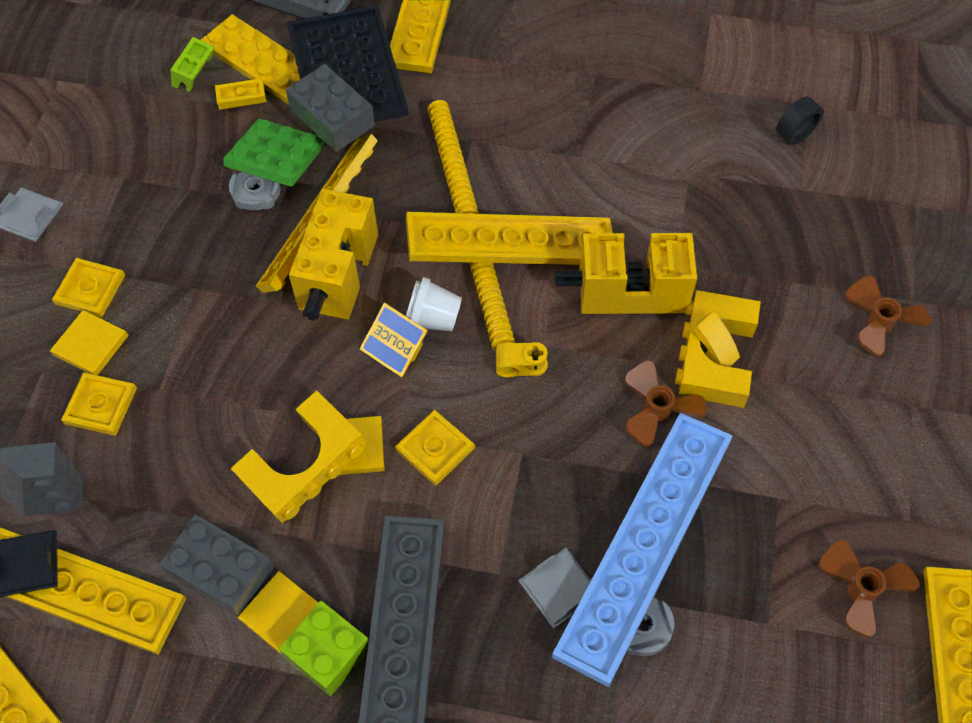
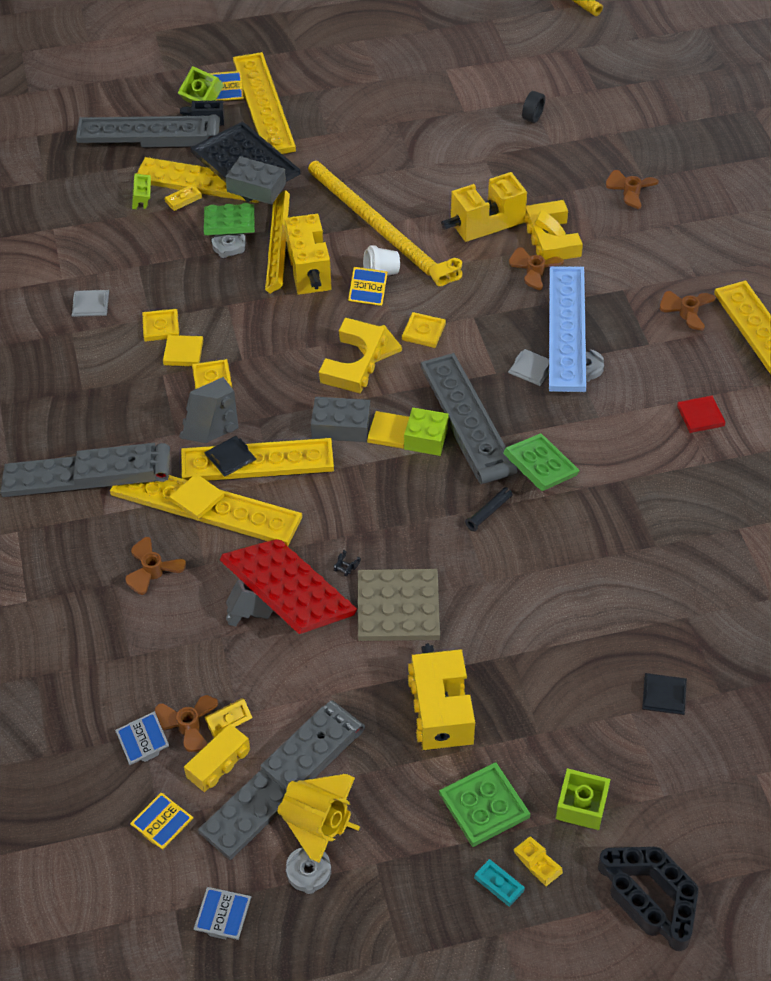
camera: 25 degrees left, 10 degrees down
yellow plate [406,212,613,265] -> none

